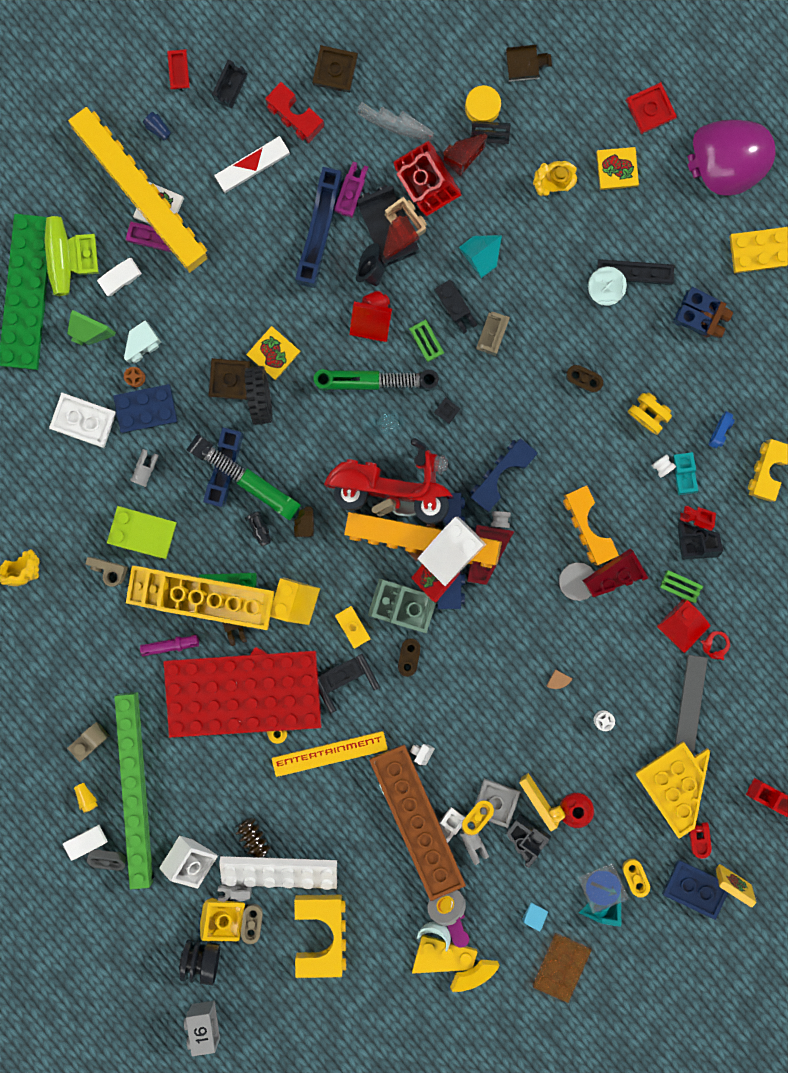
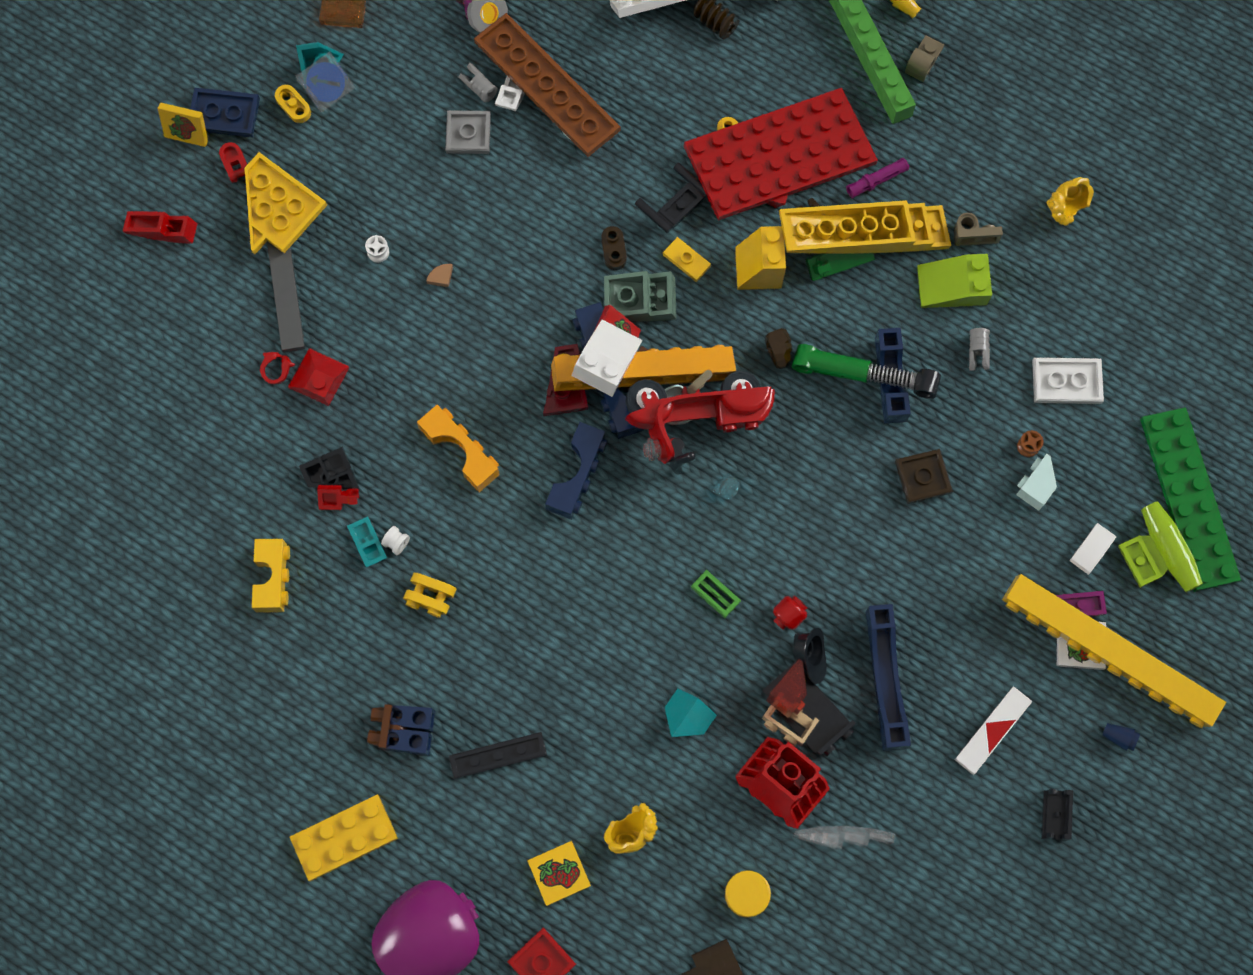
camera: 165 degrees right, 15 degrees down
bright green slope [67,310,116,346] -> none
dark blue plate [113,384,178,433] -> none
red tile [167,49,190,89] -> none
black tyre [245,366,273,425] -> none
black piece [245,511,271,546] -> none
yellow tile [246,326,301,380] -> none
red arch [265,82,324,143] -> none
yellow tile [272,731,388,777] -> none
dark brown plate [312,45,358,93] -> none
piece [314,369,439,391] -> none
magenta hinge [334,162,368,218] -> none
red tile [349,301,392,342] -> none
white tile [410,744,435,765] -> none
black hinge [434,279,477,334] -> none
black tile [434,397,460,424] -> none
clear red slope [443,134,488,176] -> none
yellow plate [461,800,494,836] -> none
black tile [471,121,511,144] -> none
dark tan hinge [476,312,510,356] -> none
light grey wheel [490,511,511,528] -> none
black slope [506,814,551,868] -> none
yellow hinge [519,773,565,831] -> none
medium azure slope [522,902,548,932] -> none
light grey tile [559,563,594,601] -> none
red piece [560,793,594,828] -> none
dark brown plate [566,365,603,393] -> none
dark red wing [582,548,649,597] -> none
light aqua tile [588,266,627,306] -> none
bright green tile [659,570,703,603] -> none
blue plate [708,411,735,449] -> none

